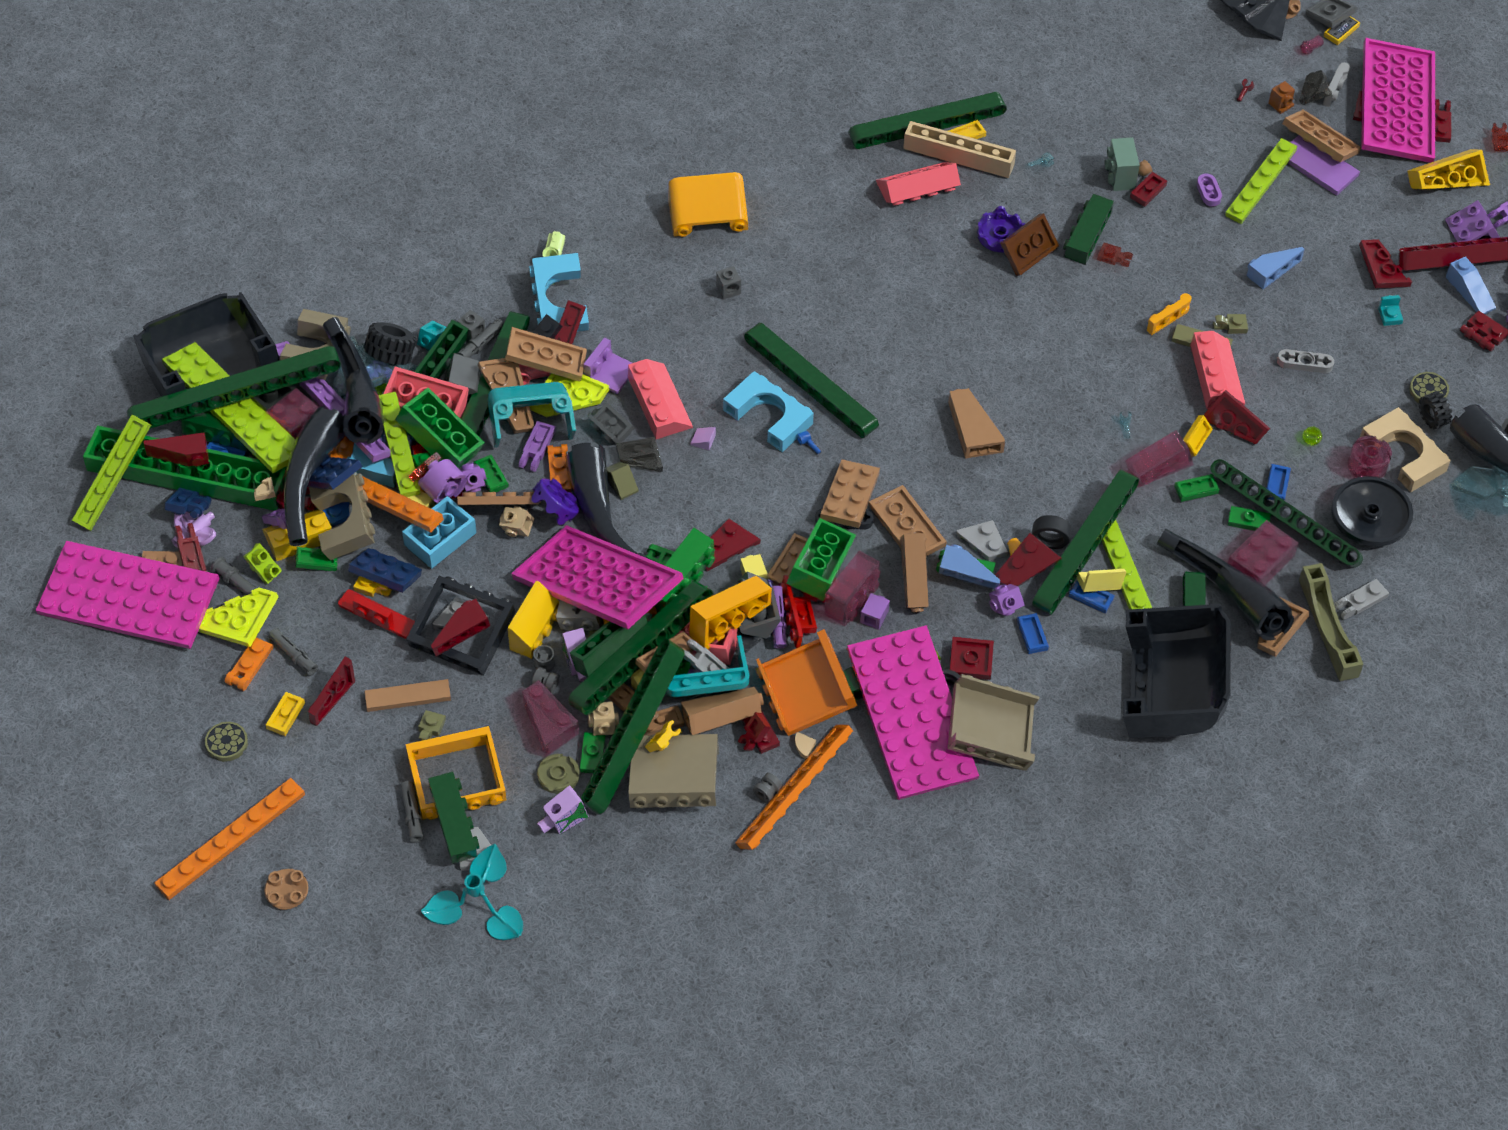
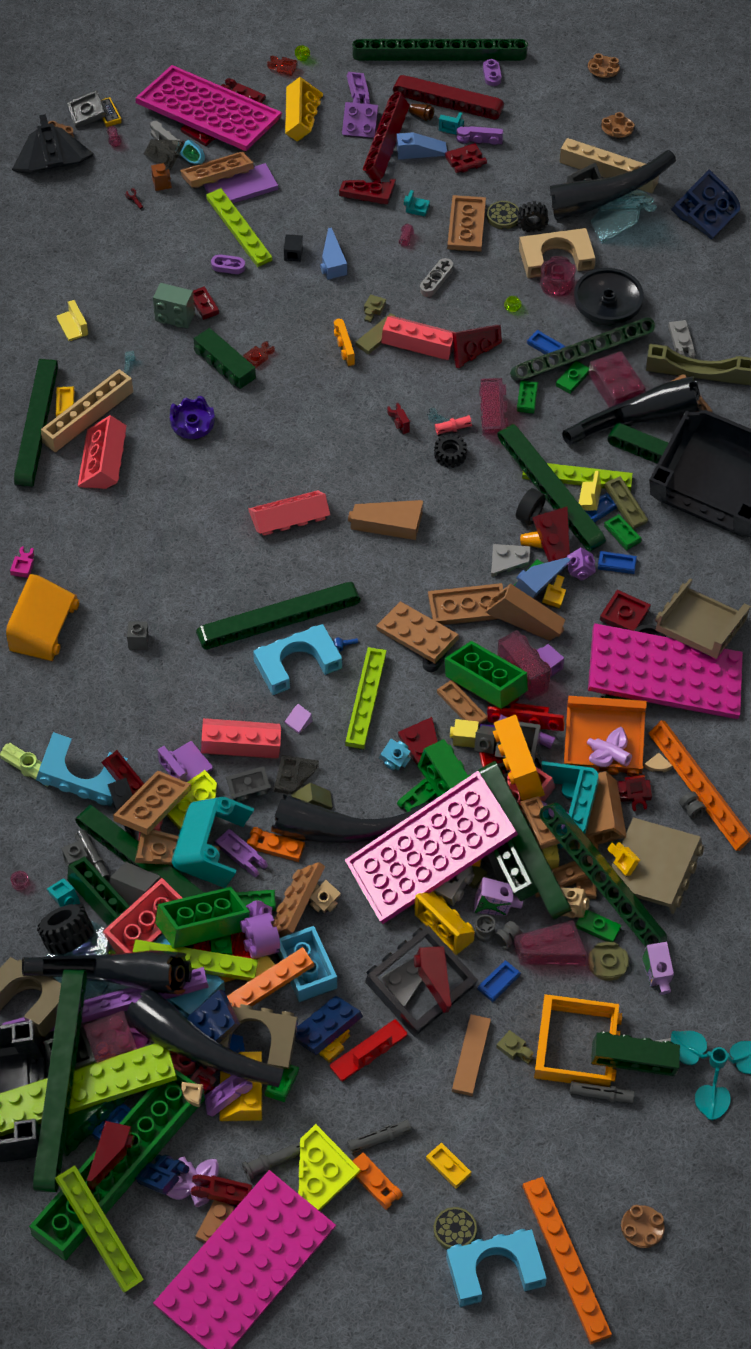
camera: 65 degrees left, 0 degrees up
lime hips [243,543,282,584] -> none
dark red wing [308,656,355,726] -> none
clear red plate [408,452,442,482] -> none
dark purple plate [531,478,579,525] -> none
light grey hinge [683,639,730,672] -> none
reddish brown plate [1000,213,1059,276] -> none
yellow tile [1181,415,1213,457] -> none
none -> dark pink plate [10,546,34,578]
none -> clear pink bush [10,871,30,891]
none -> light yellow panel [57,300,88,341]
none -> rock [180,140,205,165]
none -> coral slope [248,490,330,535]
none -> black brick [284,234,303,262]
none -> lime plate [345,647,387,749]
none -> medium azure brick [379,739,411,770]
none -> dark red plate [387,403,410,434]
none -> clear pink pin [399,224,414,246]
none -> black tyre [434,434,467,468]
none -> coral pin [435,415,472,435]
none -> medium azure arch [446,1229,547,1307]
none -> medium nougat plate [447,195,486,252]
none -> blue tile [477,960,521,1002]
none -> yellow plate [542,575,566,608]
none -> lavender plant [587,727,632,767]
none -> olive tile [604,476,648,529]
none -> green plate [604,514,642,551]

